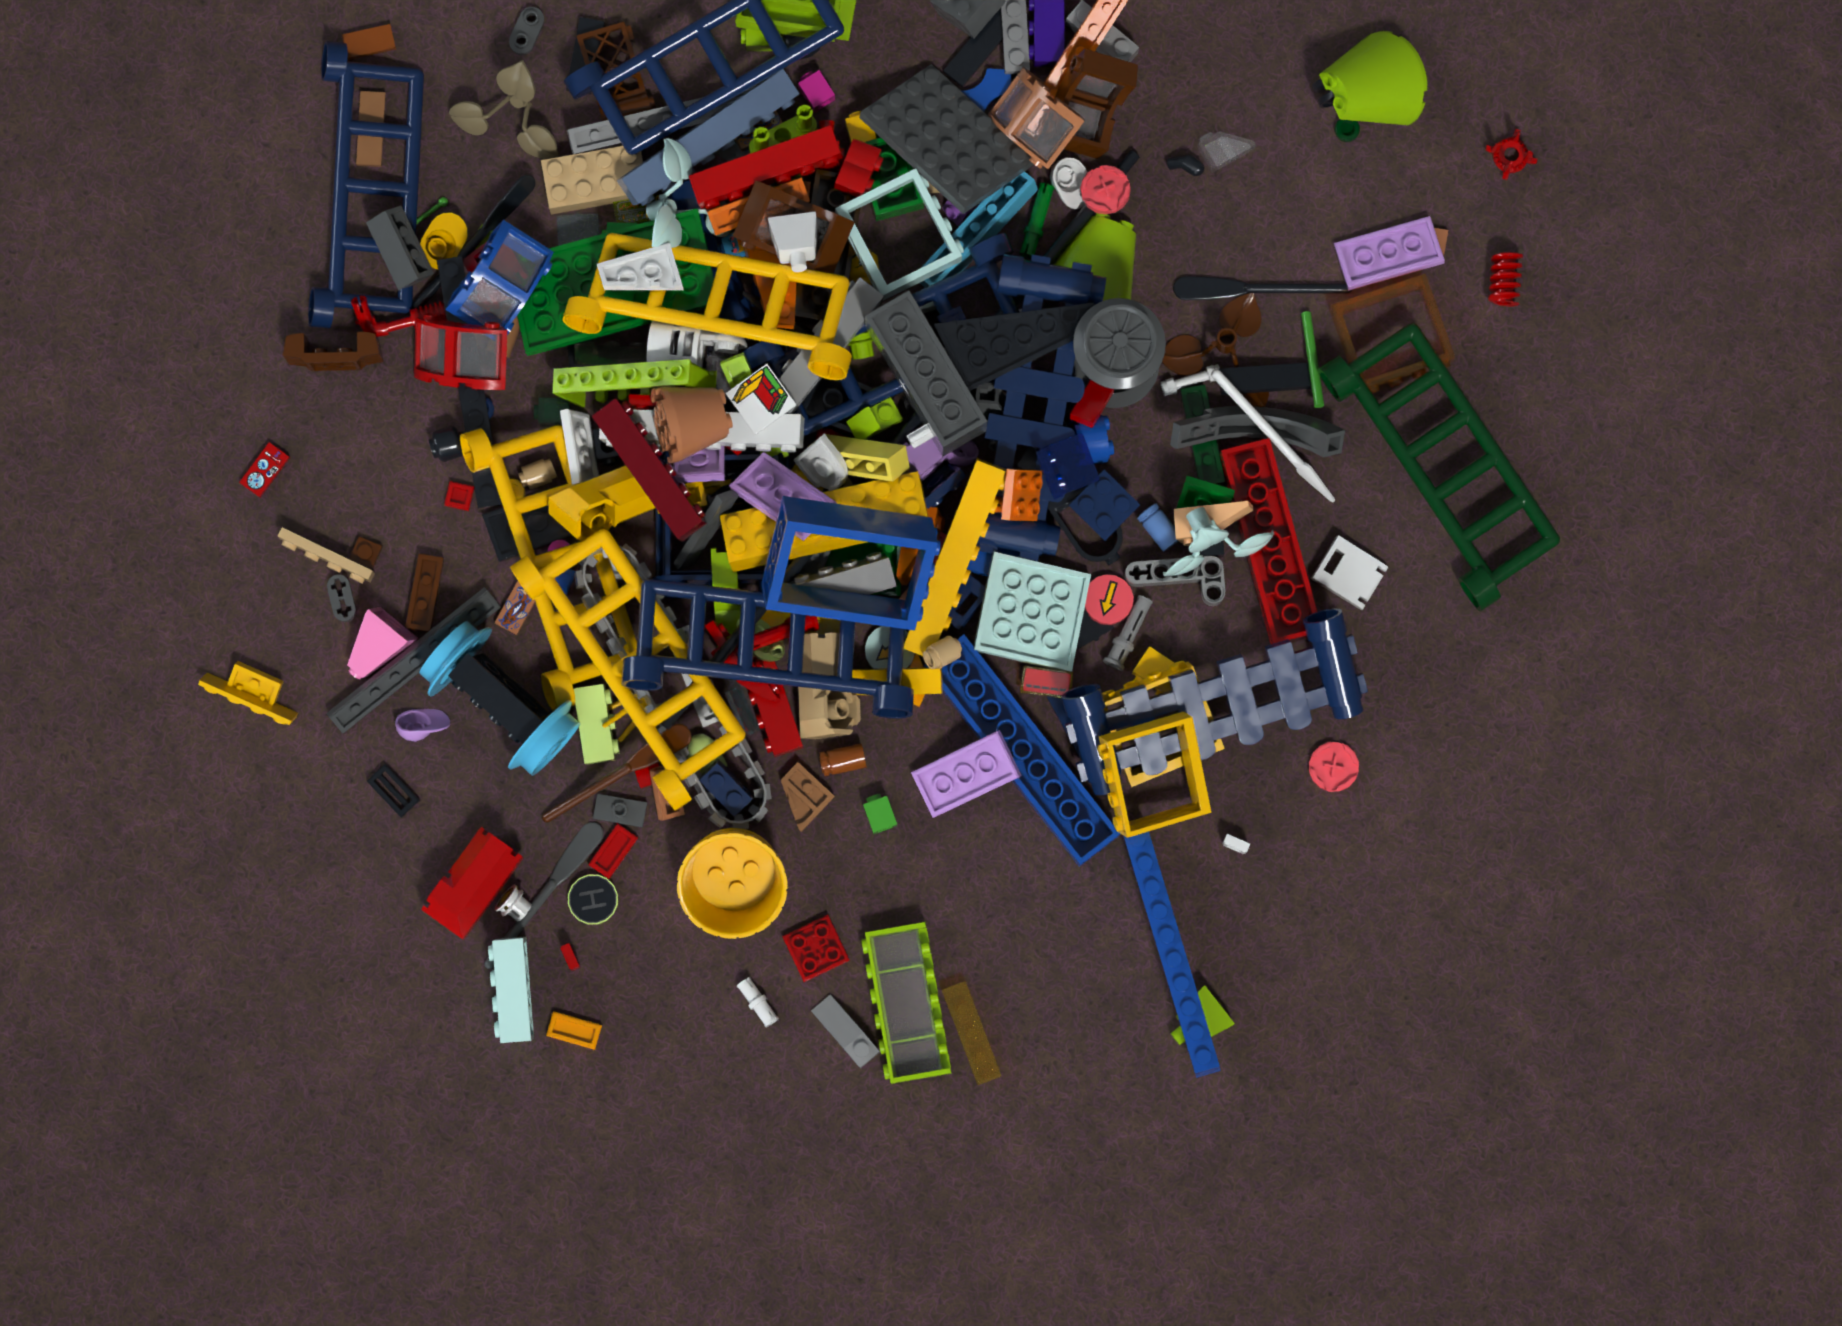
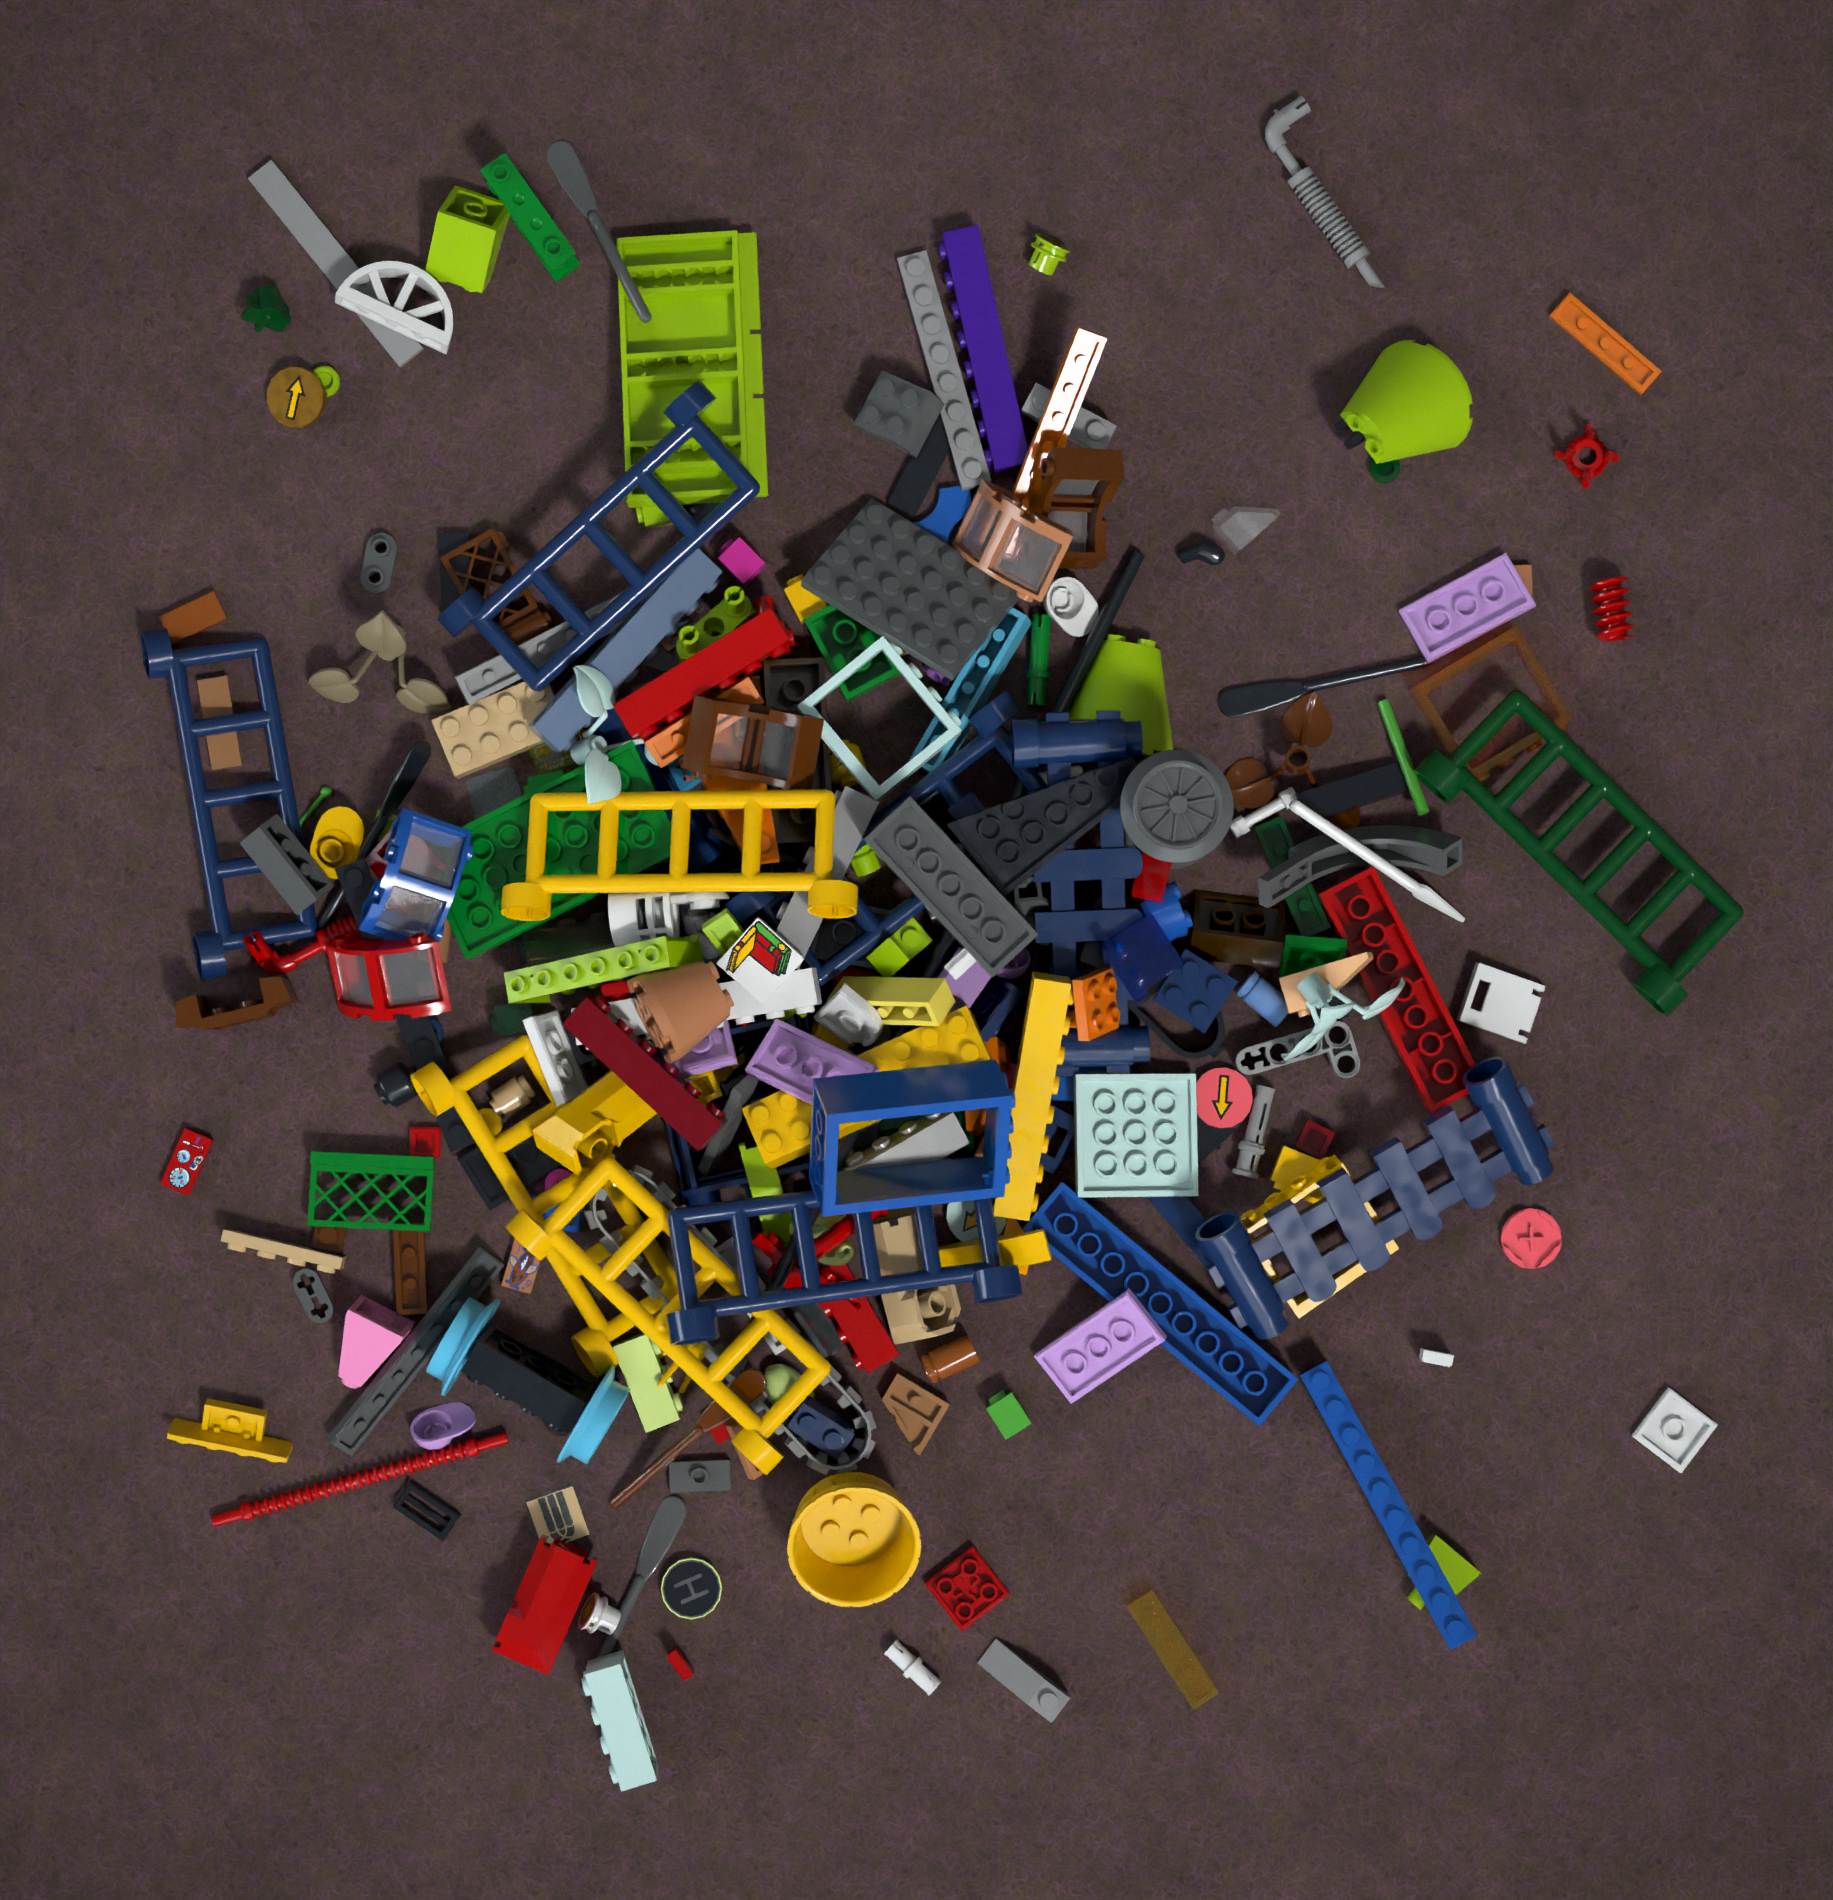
camera: 10 degrees left, 5 degrees up
light orange tile [546,1011,602,1050] -> none
red tile [588,823,638,879] -> none
white wing [597,243,684,290] -> none
white torso [768,212,817,272] -> none
red brick [834,138,884,197] -> none
clear window [861,922,952,1084] -> none
tan brick [923,636,962,669] -> none
red slope [1020,666,1074,698] -> none
coral tile [1080,165,1131,215] -> none
yellow window [1098,712,1211,838] -> none
none -> red hose [211,1432,509,1527]
none -> green fence [307,1151,436,1232]
none -> piece [525,1484,591,1544]
none -> dark brown slope [1189,890,1286,969]
none -> dark red plate [1294,1120,1335,1160]
none -> orange tile [1549,292,1662,395]
none -> white tile [1631,1387,1718,1473]

